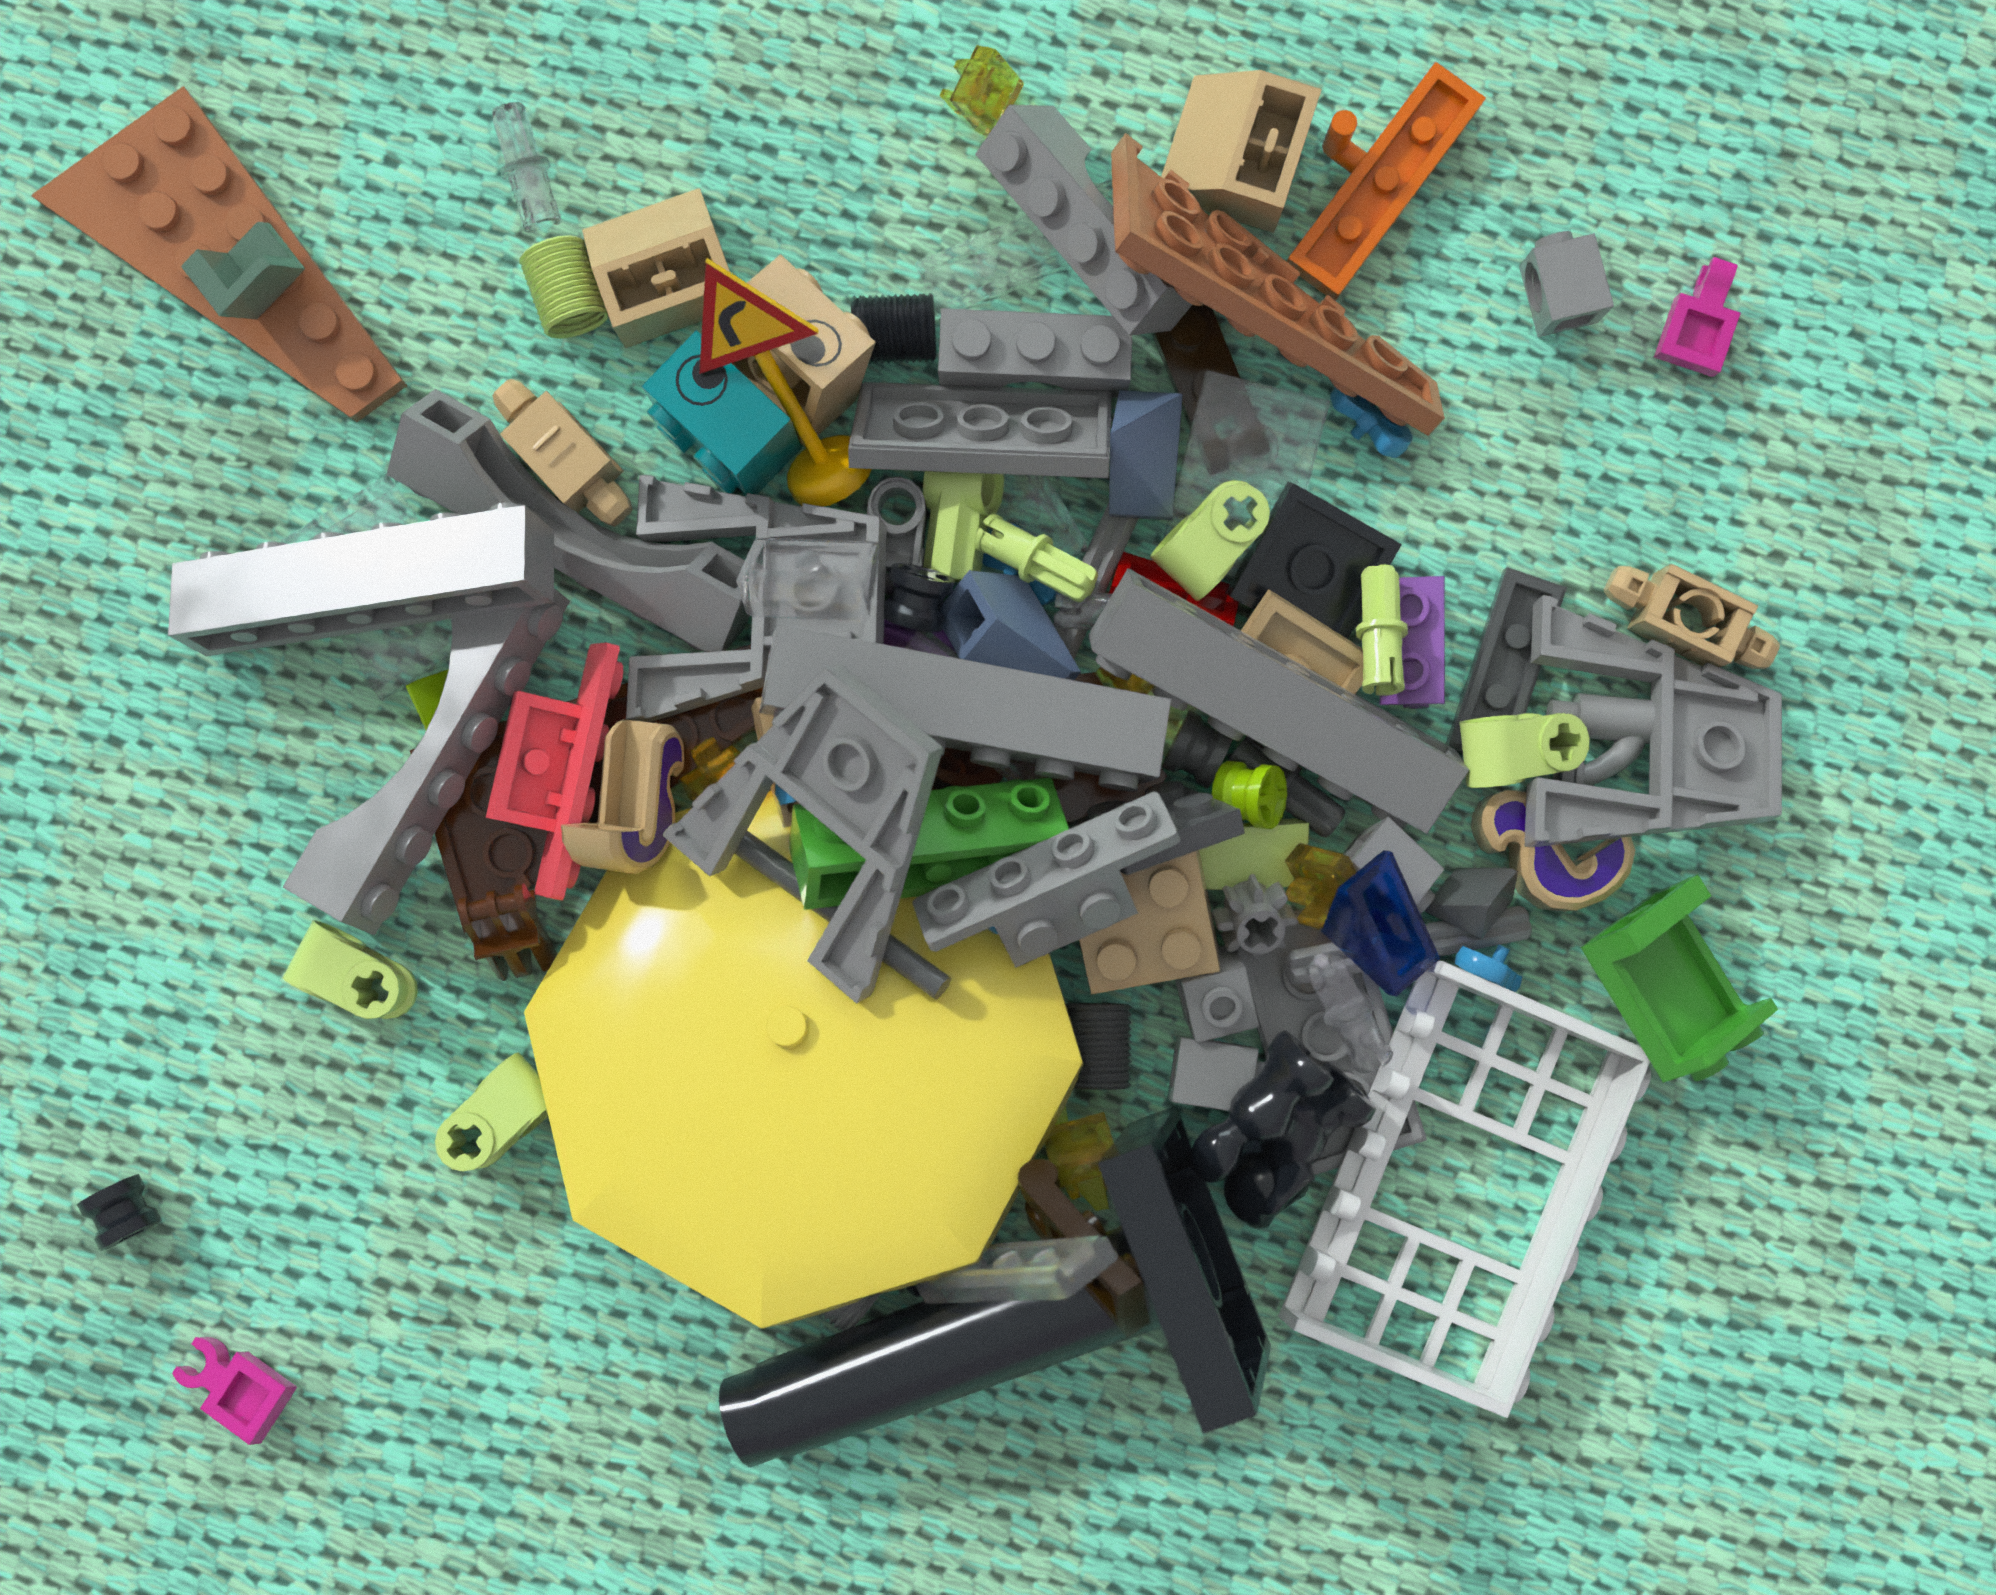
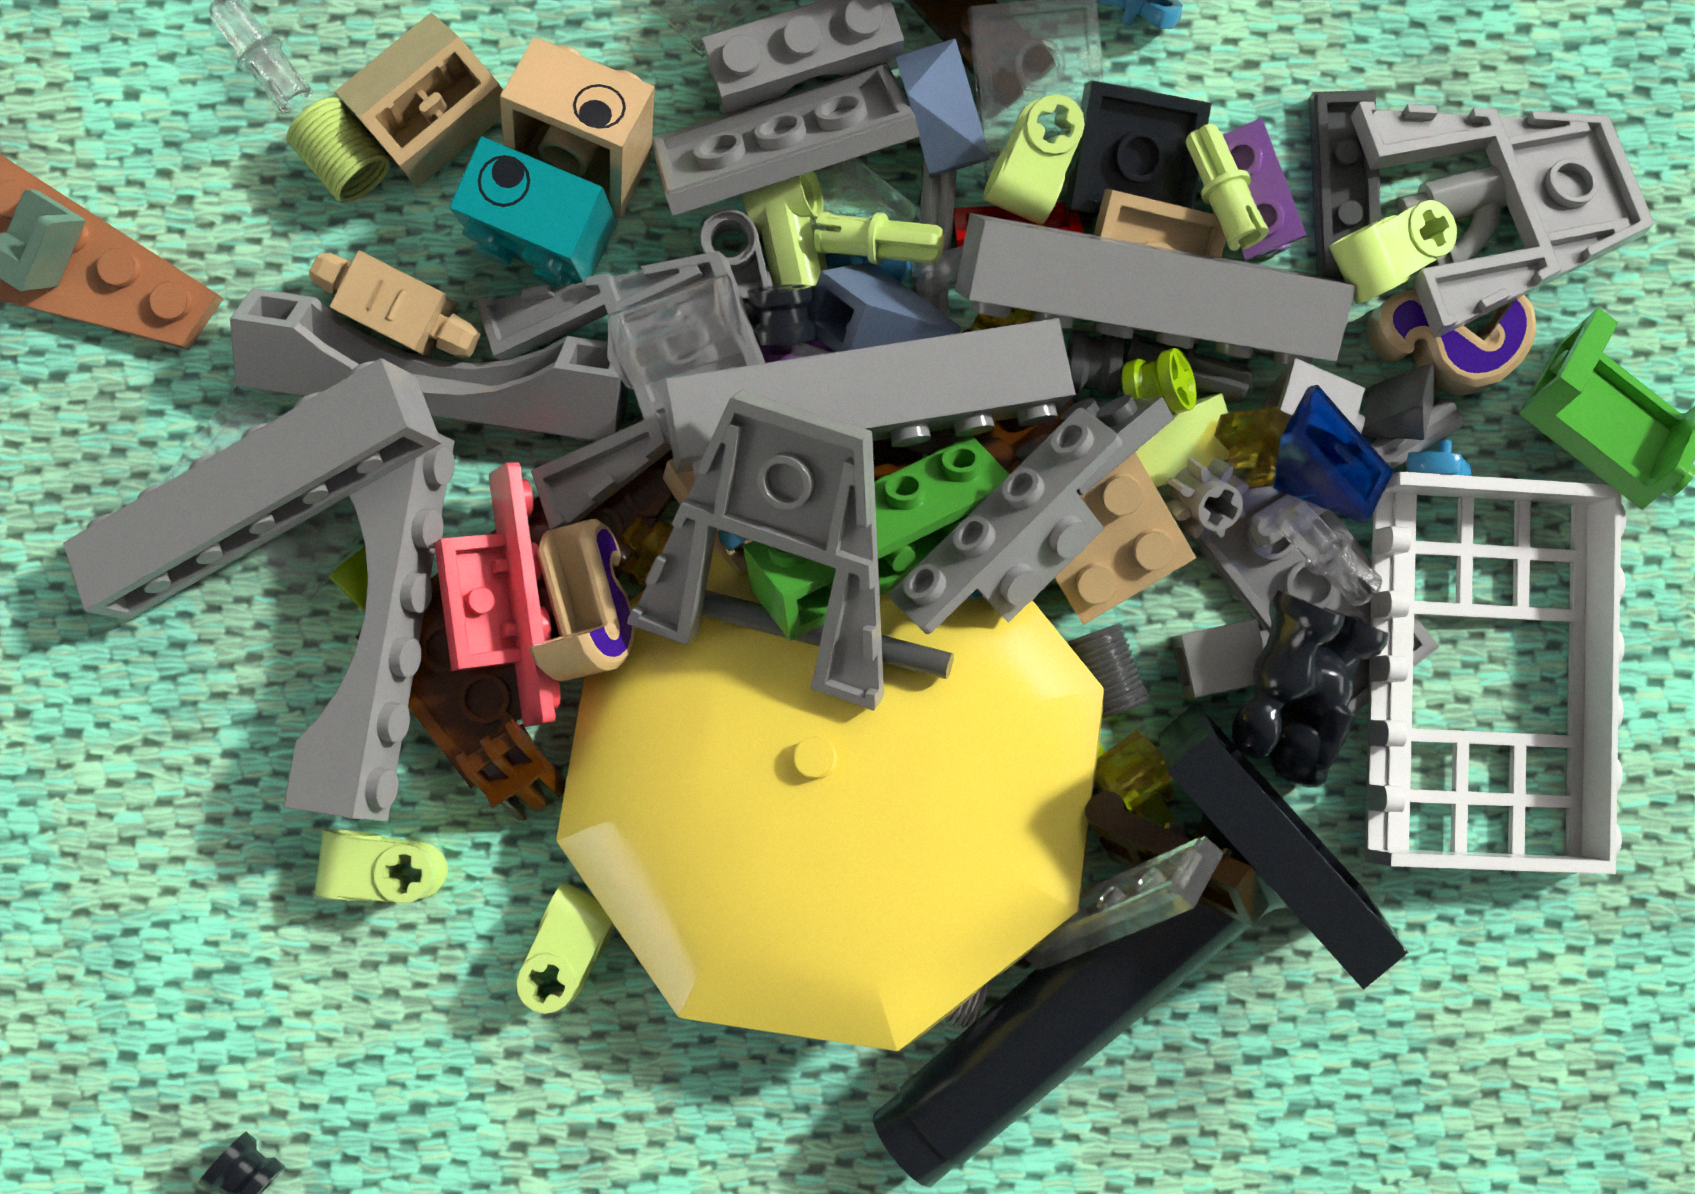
camera: 25 degrees left, 0 degrees up
yellow piece [699,258,872,507] -> none
black piece [851,293,936,365] -> none
light grey brick [1175,945,1259,1043] -> none
tan piece [1604,563,1780,669] -> none

